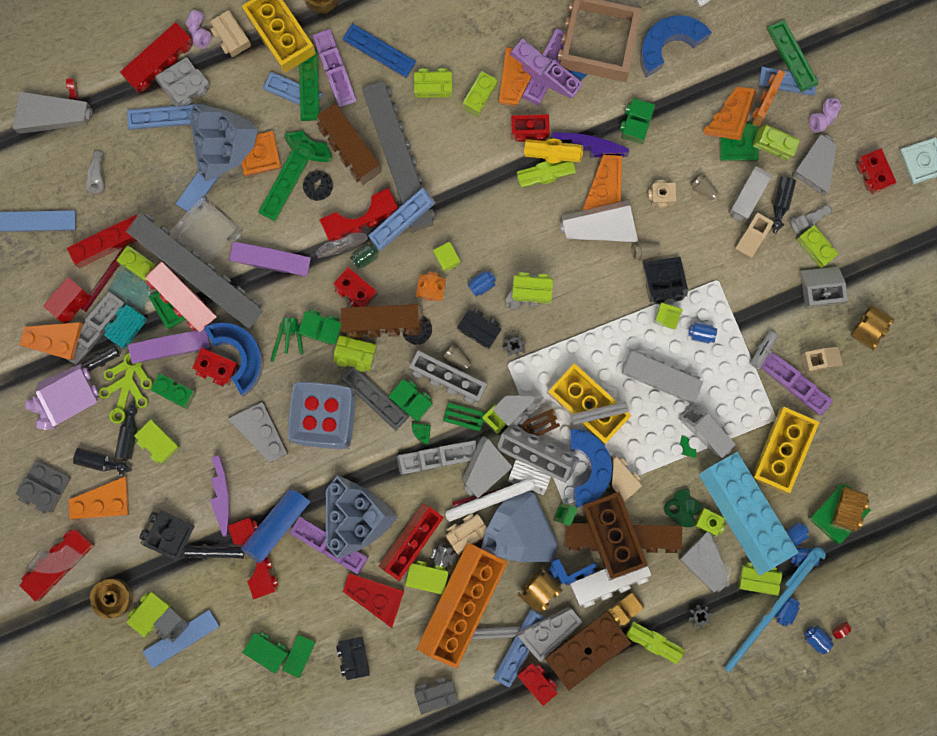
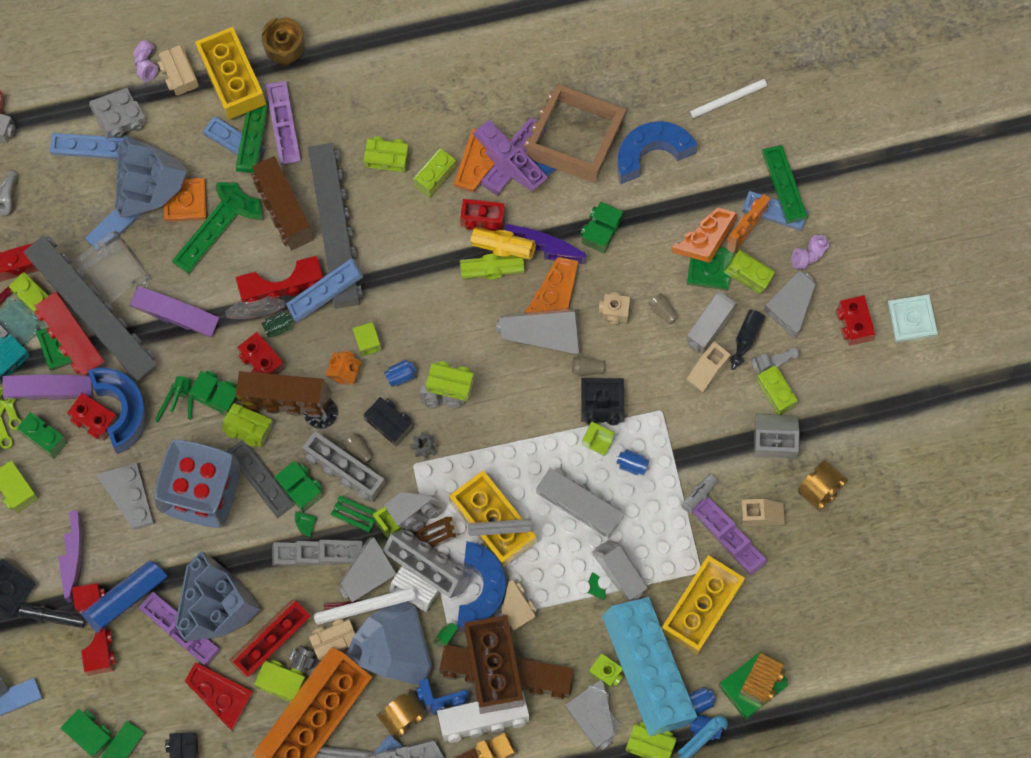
camera: 15 degrees right, 10 degrees down
red brick [120,22,193,93] -> none
black gear [303,170,333,201] -> none
blue tile [343,23,416,79] -> none
dark green plate [664,489,703,528] -> none

